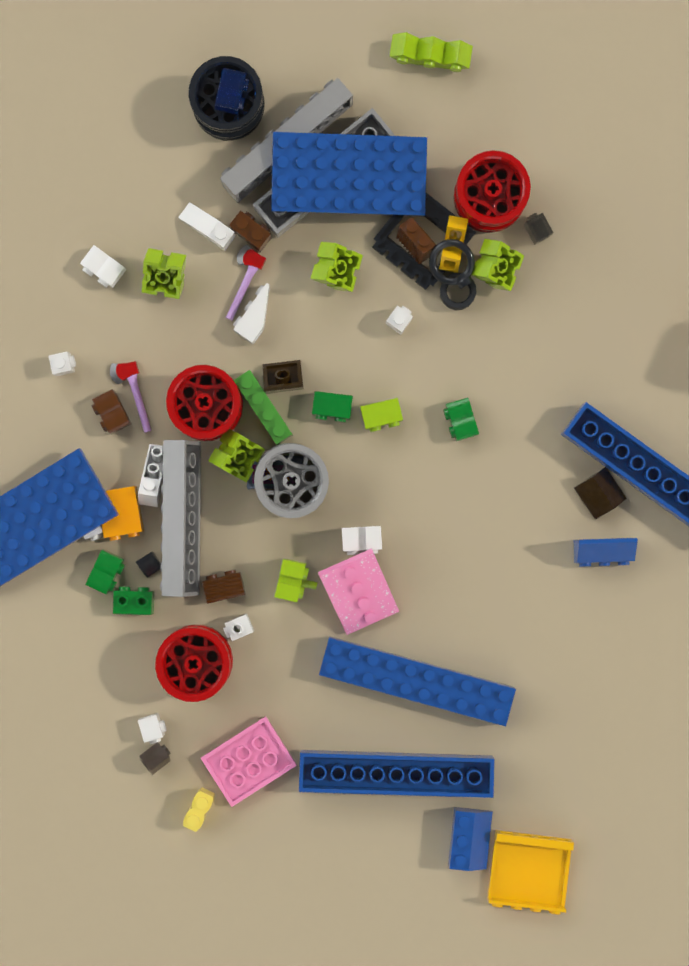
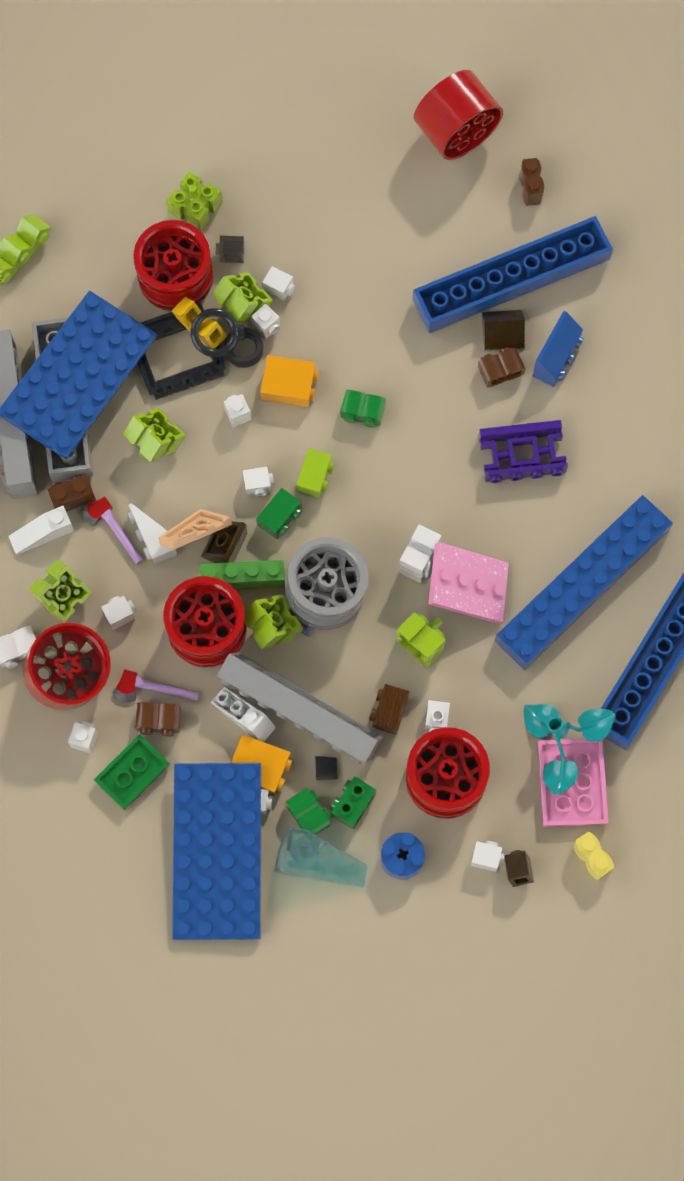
camera: 60 degrees left, 15 degrees down
reddish brown brick [396,217,436,264] -> none
none -> red wheel [23,623,111,710]
none -> green plate [94,734,170,811]
none -> white brick [101,596,136,630]
none -> light nougat wing [158,509,232,549]
none -> lime brick [166,171,223,231]
none -> white brick [243,467,274,497]
none -> white brick [251,303,280,339]
none -> light orange brick [260,355,319,407]
none -> white brick [262,266,295,301]
none -> clear light blue wedge [274,827,367,887]
none -> blue brick [381,833,425,880]
none -> reddish brown brick [478,347,526,388]
none -> dark purple fence [478,420,568,483]
none -> teal plant [524,704,616,795]

